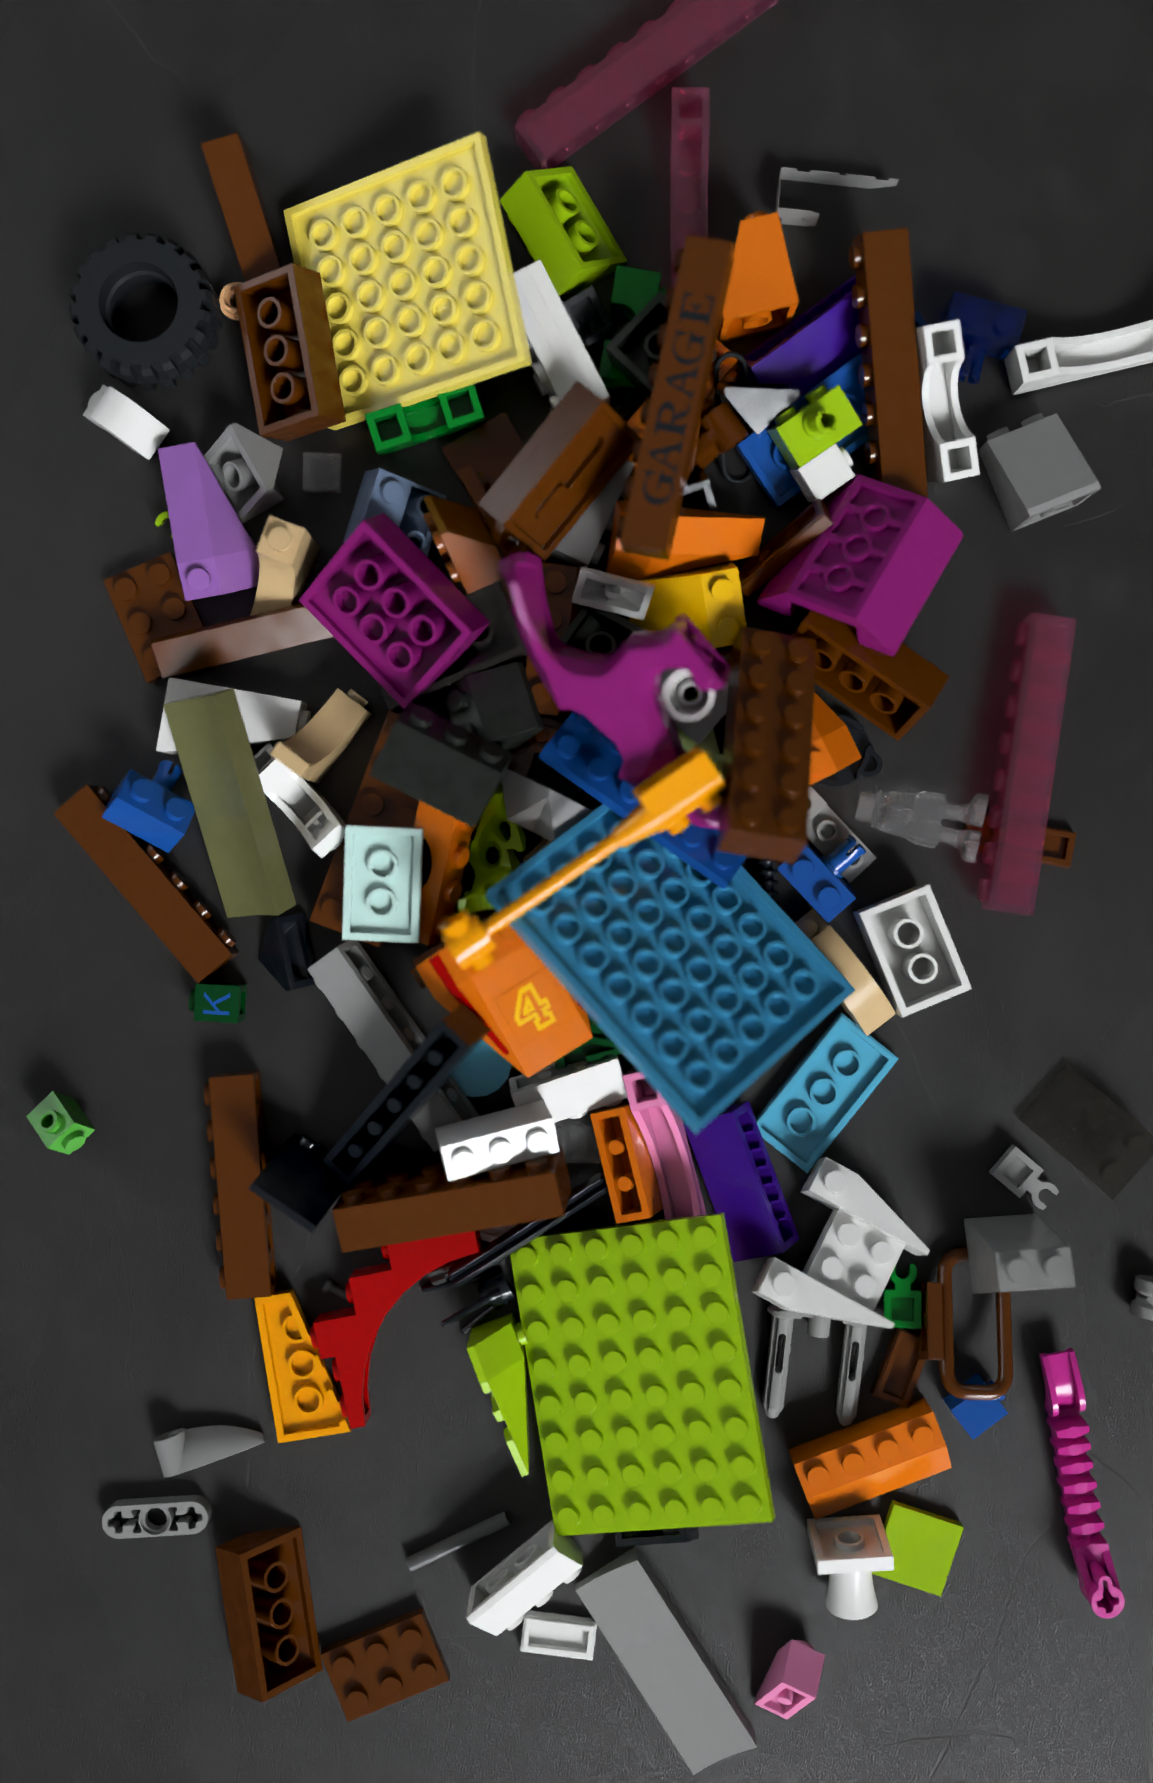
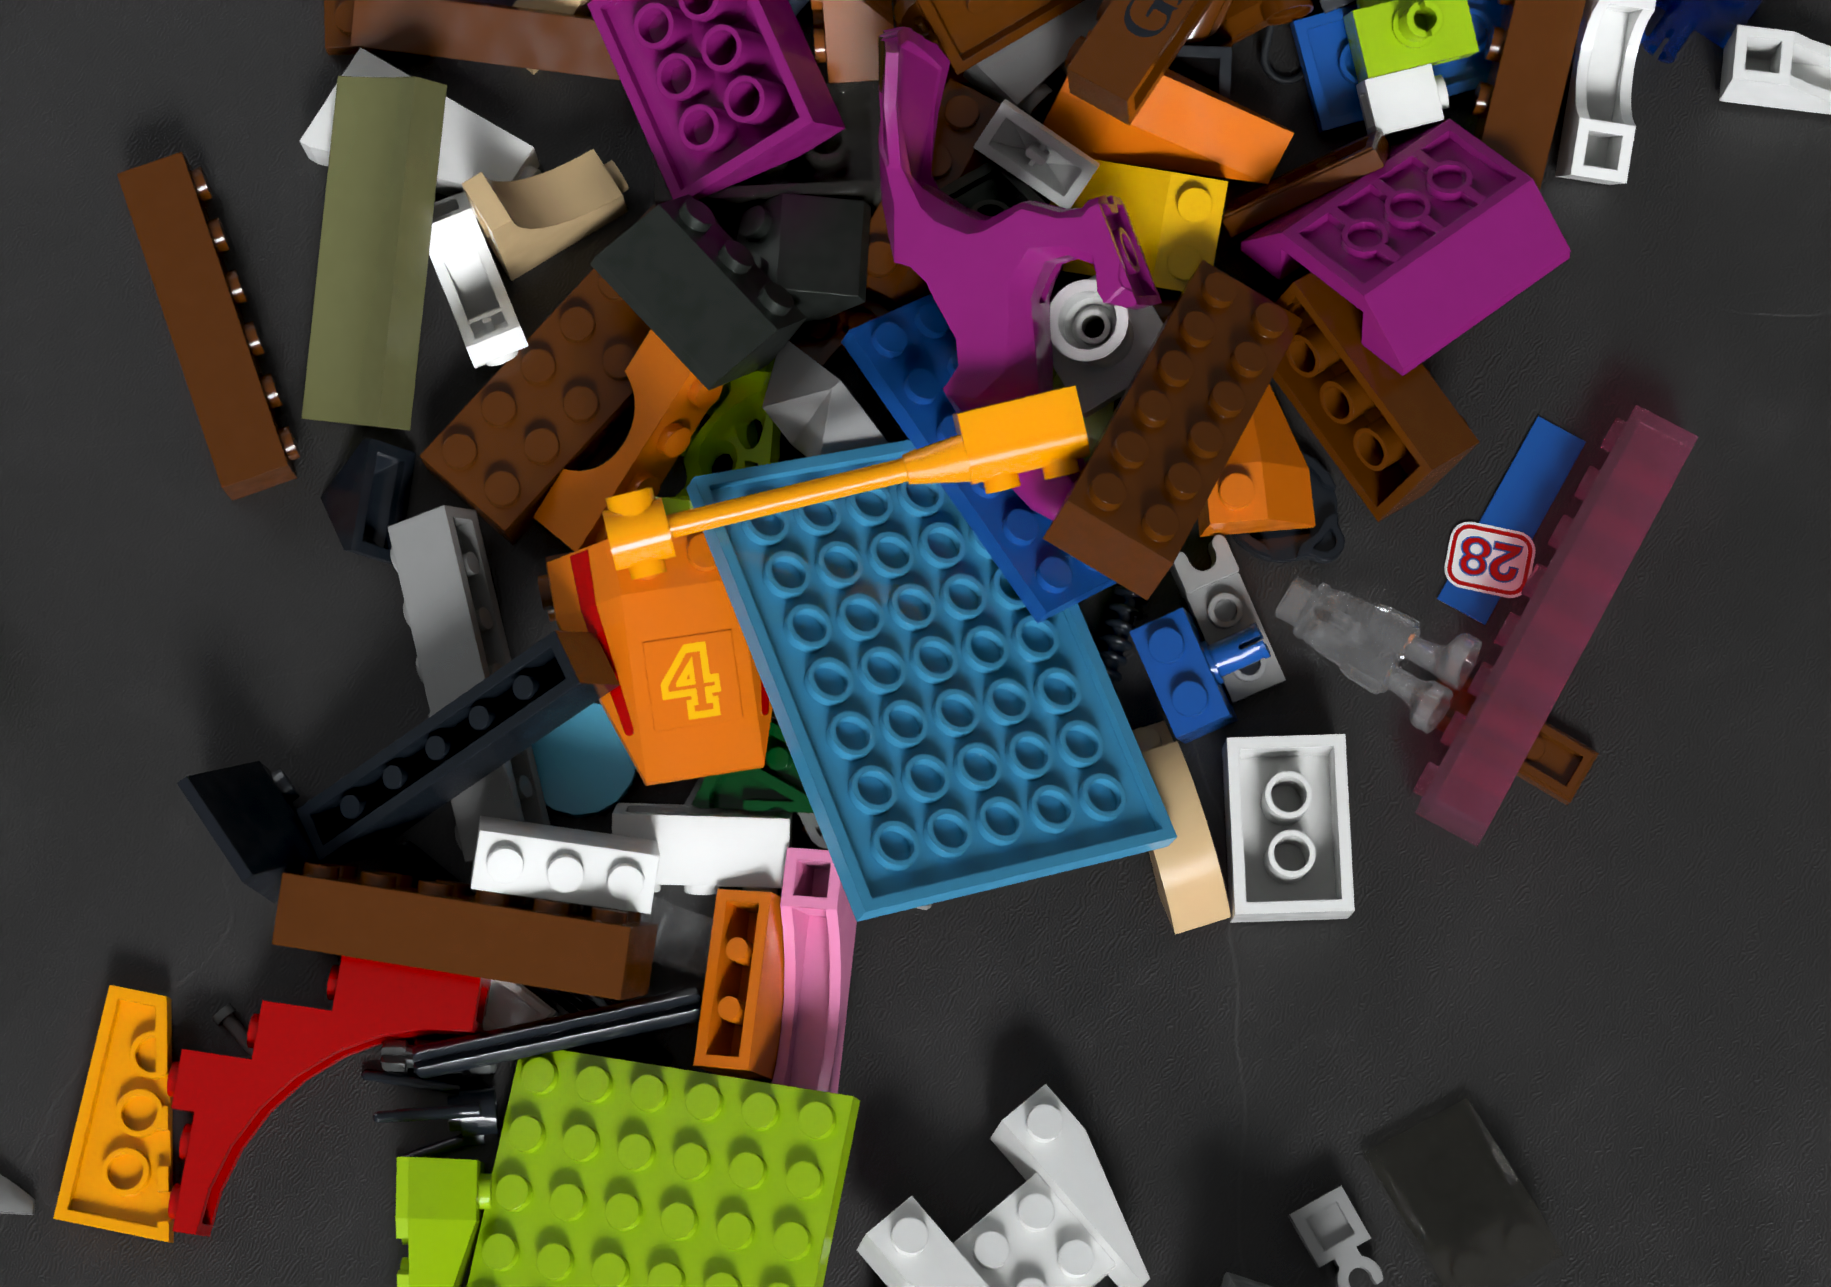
camera: 25 degrees right, 10 degrees down
blue brick [102,760,195,853] -> none
dark green brick [189,981,247,1023] -> none
reddish brown brick [204,1070,278,1300] -> none
light aqua plate [342,825,424,943] -> none
dark purple brick [683,1101,800,1262] -> none
medium azure tile [755,1012,899,1173] -> none
light grey slope [978,413,1101,532] -> none
none -> blue sticker [1437,416,1586,625]

